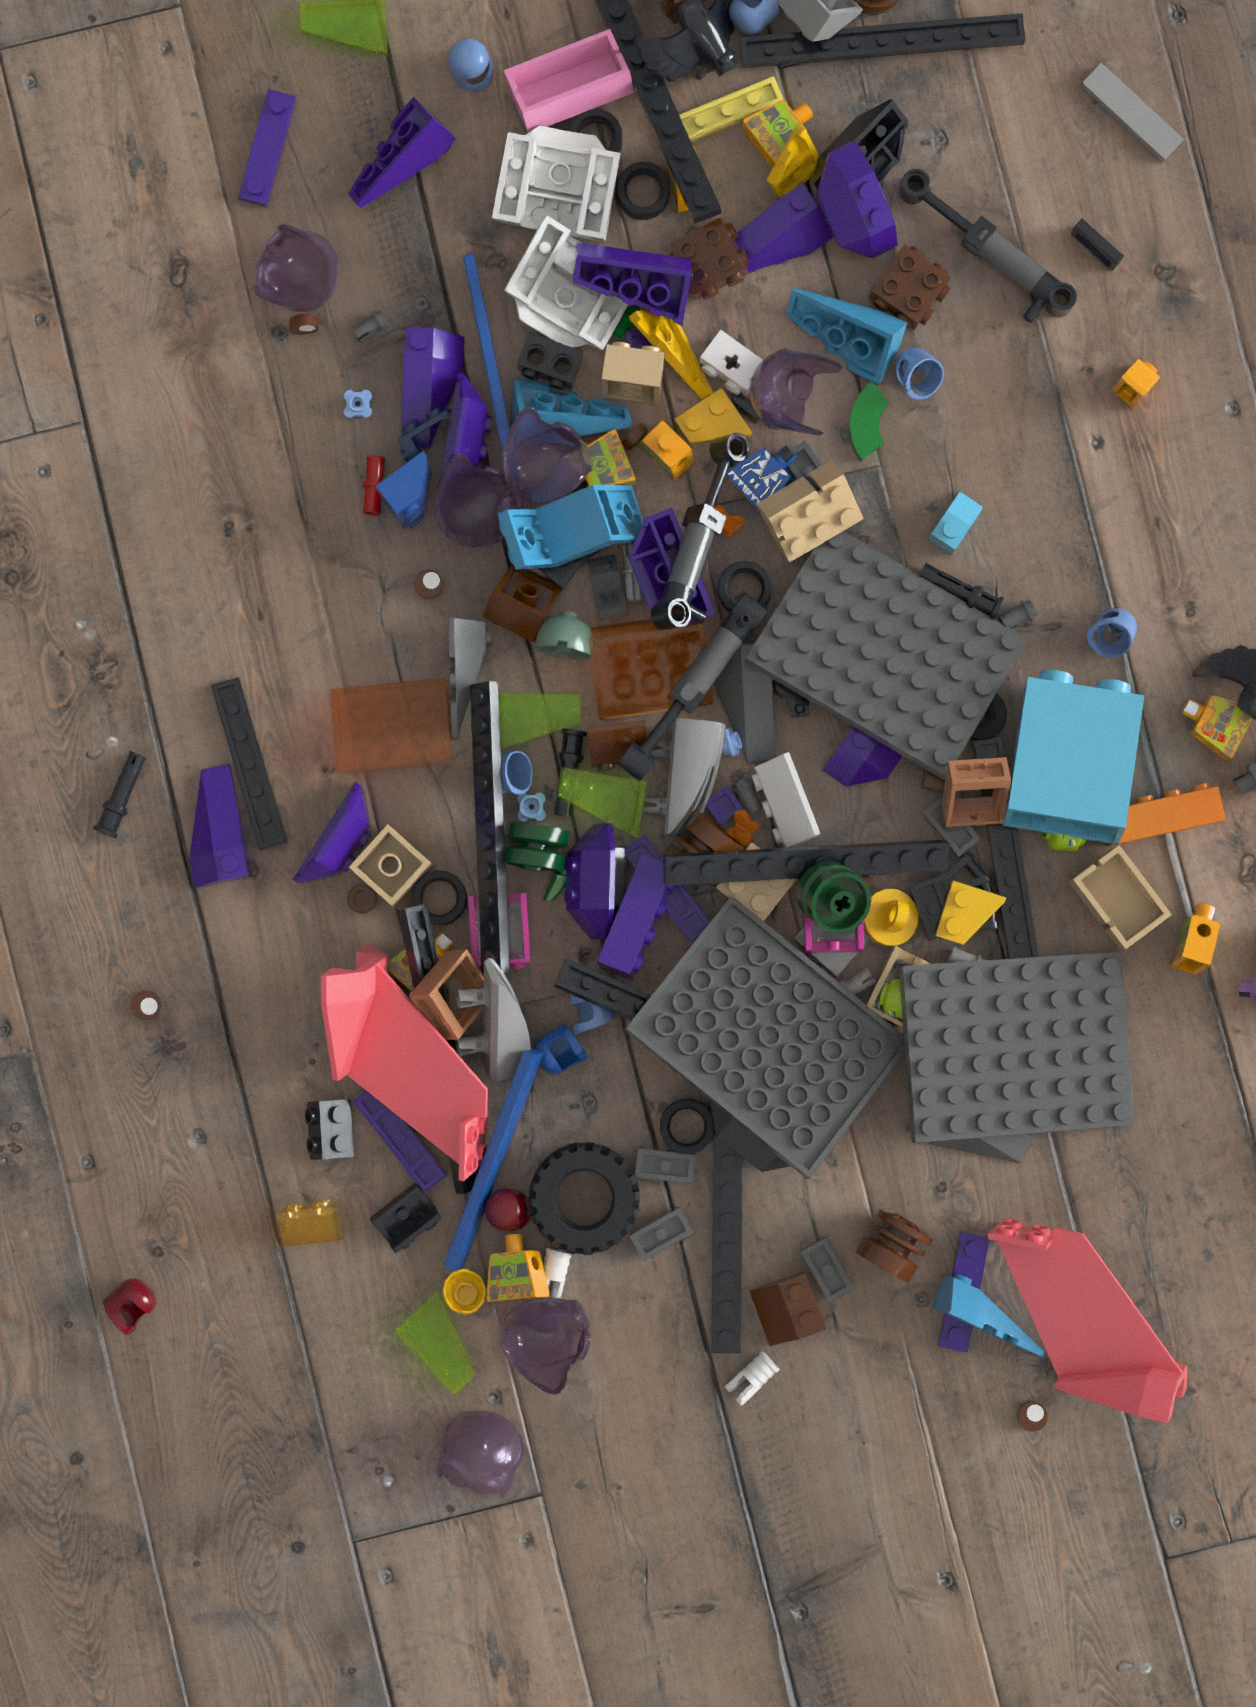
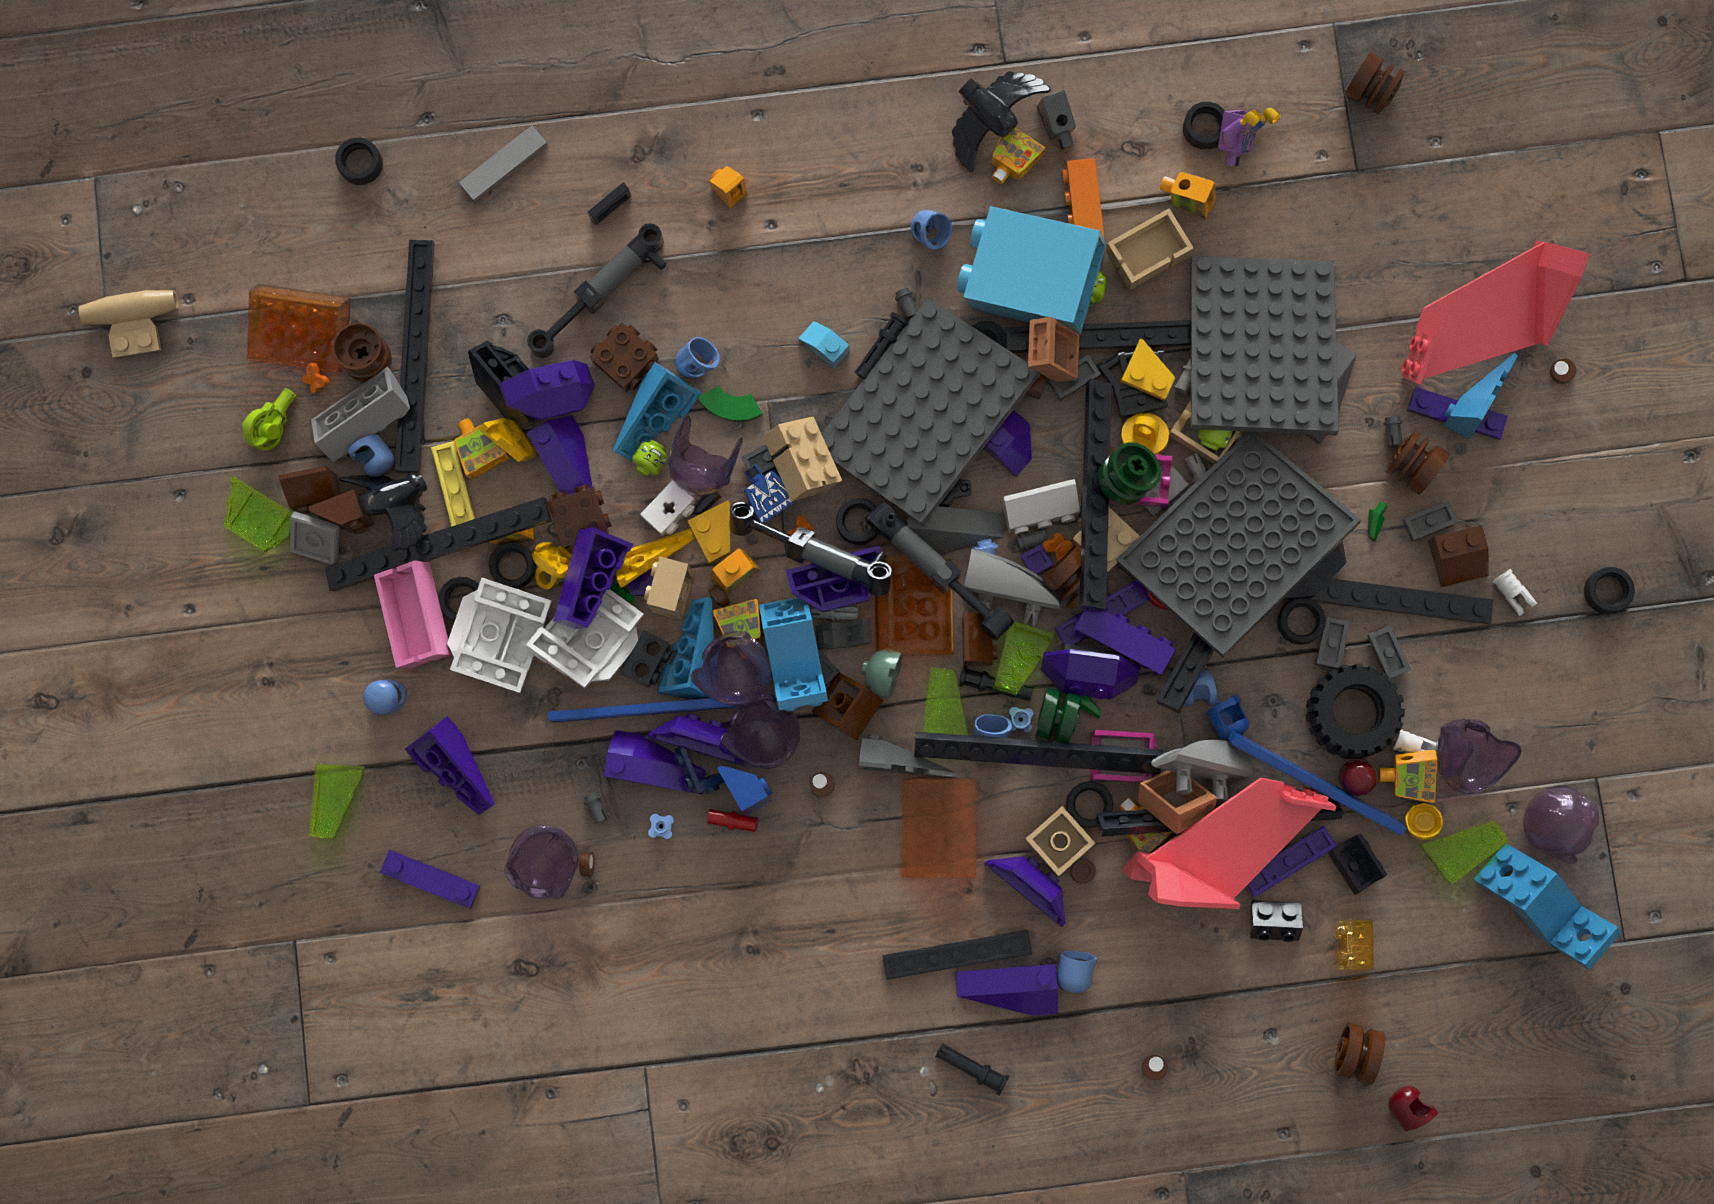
camera: 75 degrees left, 5 degrees down
none -> yellow tile [532,542,572,589]
none -> lime head [632,440,668,477]
none -> medium blue helmet [1056,951,1097,993]
none -> reddish brown wheel [1334,1022,1385,1085]
none -> green bar [1368,501,1388,541]
none -> dark grey pin [1383,416,1403,447]
none -> dark azure bracket [1474,843,1622,970]
none -> black tyre [1584,567,1635,614]

